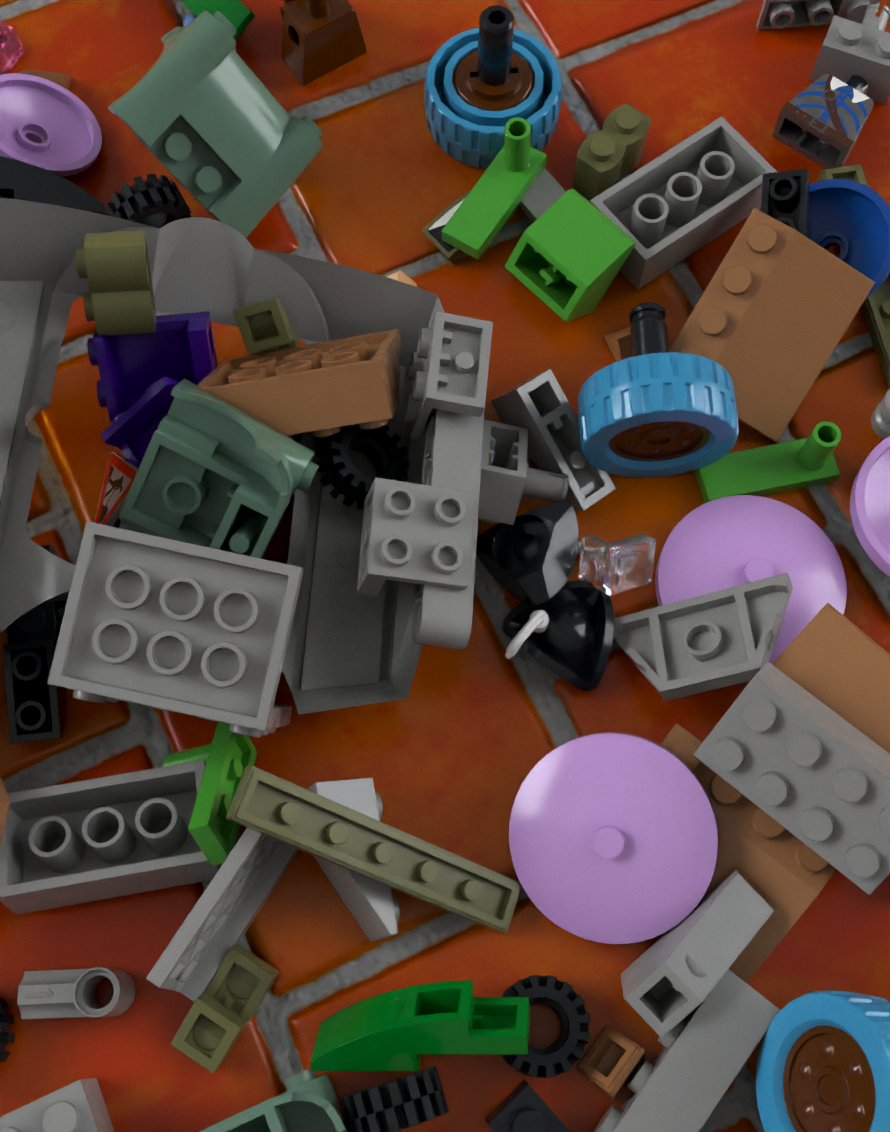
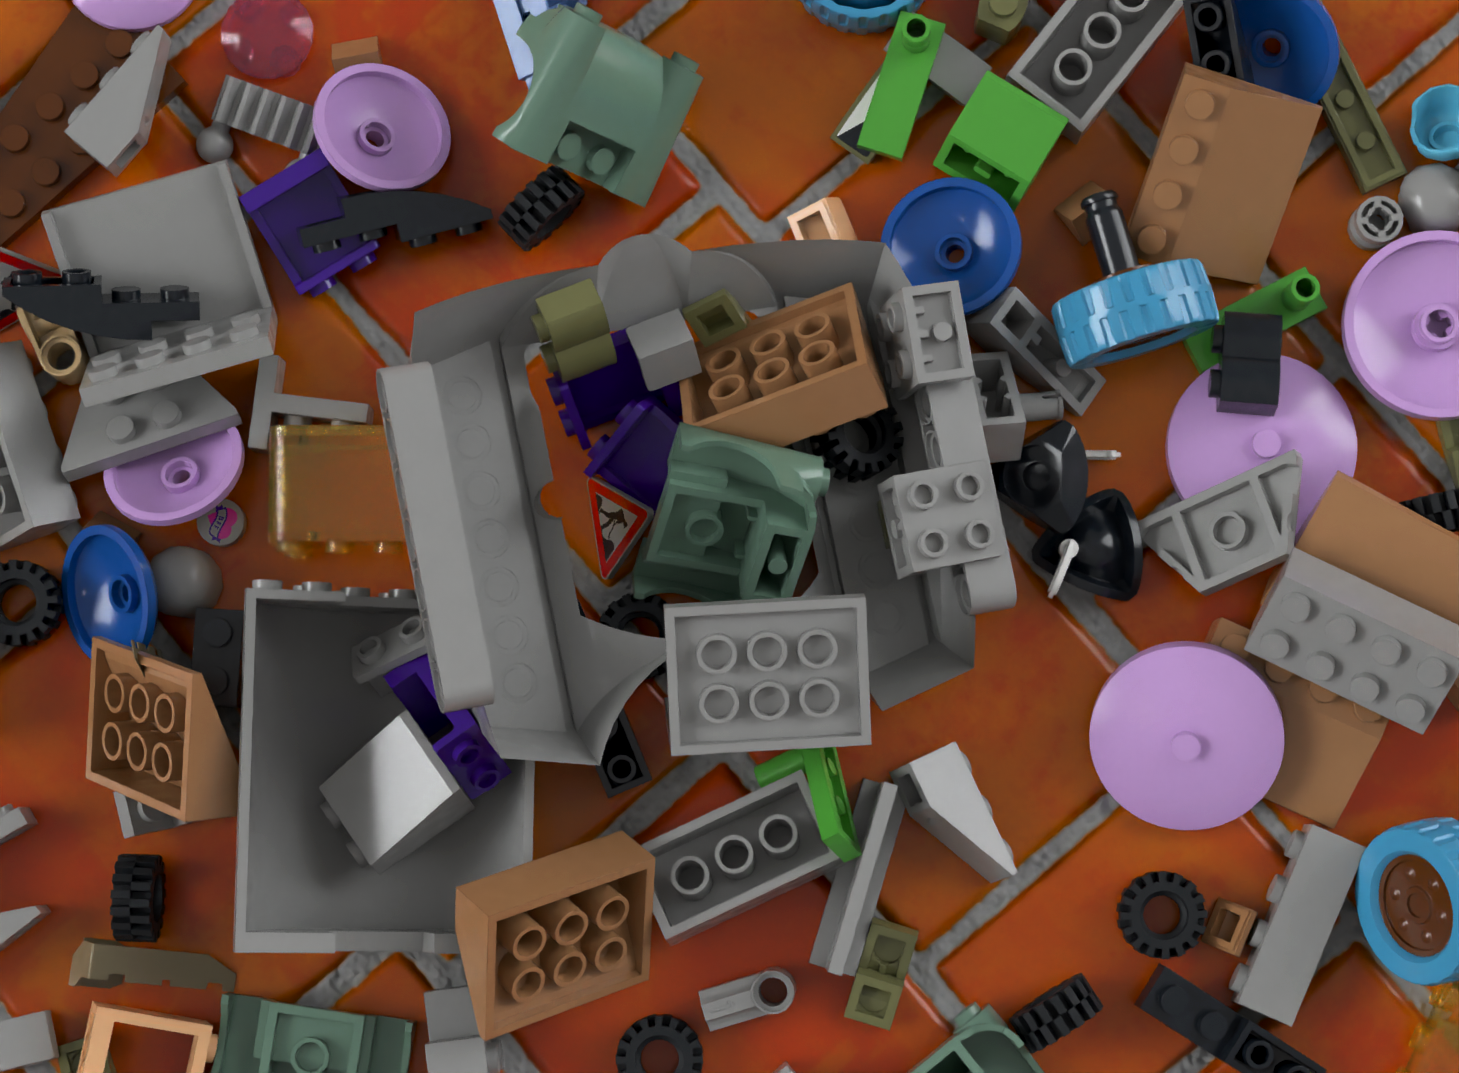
camera: 10 degrees left, 15 degrees up
olive tile [225,766,522,934] -> none
green slope [310,980,531,1071] -> none
clear bracket [578,533,656,596] -> none
light grey slope [620,870,774,1038] -> none
none -> light grey panel [626,308,702,391]
none -> blue dish [881,177,1022,316]
none -> black brick [1208,311,1283,416]

